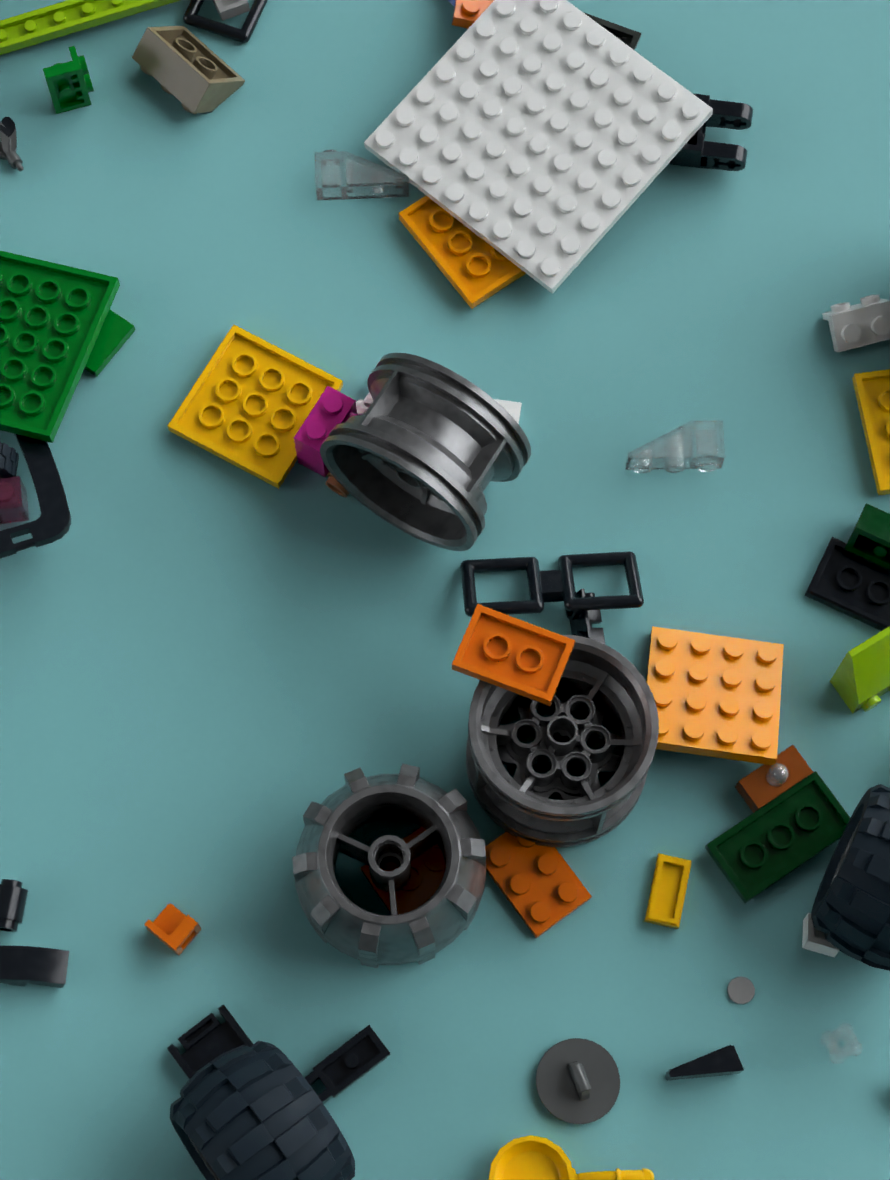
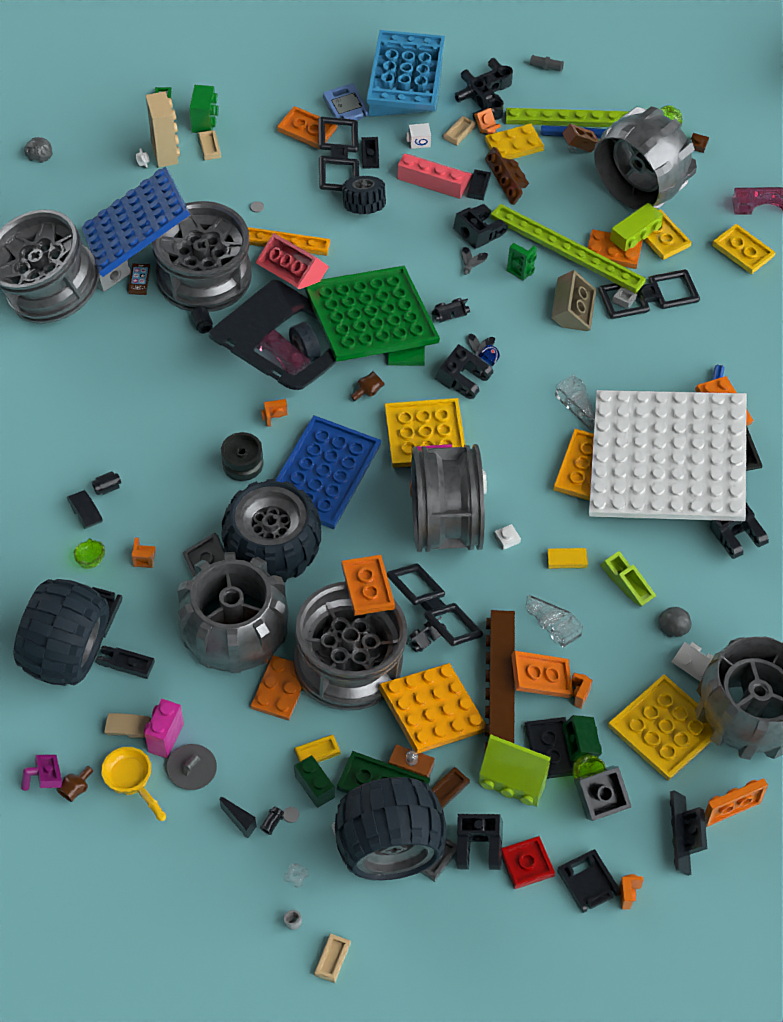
camera: 55 degrees right, 15 degrees down
none -> clear neon green hair [74,538,105,569]
none -> tan slope [104,713,152,738]
none -> dark pink brick [143,699,184,759]
none -> dark grey tile [183,533,225,577]
none -> pearl dark grey wheel [221,432,264,481]
none -> wheel [221,479,321,582]
none -> black pin [260,806,284,835]
none -> orange bracket [261,399,288,427]
none -> blue plate [276,415,381,529]
none -> dark green brick [294,755,335,808]
none -> reddish brown piece [351,371,385,401]
none -> black hinge [431,298,470,323]
none -> reddish brown tile [431,767,470,809]
none -> black brick [435,344,493,399]
none -> dark grey piece [468,334,495,359]
none -> clear blue tile [478,345,500,367]
none -> reddish brown brick [484,610,515,755]
none -> orange plate [511,651,573,698]
none -> yellow tile [547,548,588,569]
none -> orange bracket [571,672,593,709]
none -> lime slope [600,551,656,607]
none -> dark grey hair [658,607,692,637]

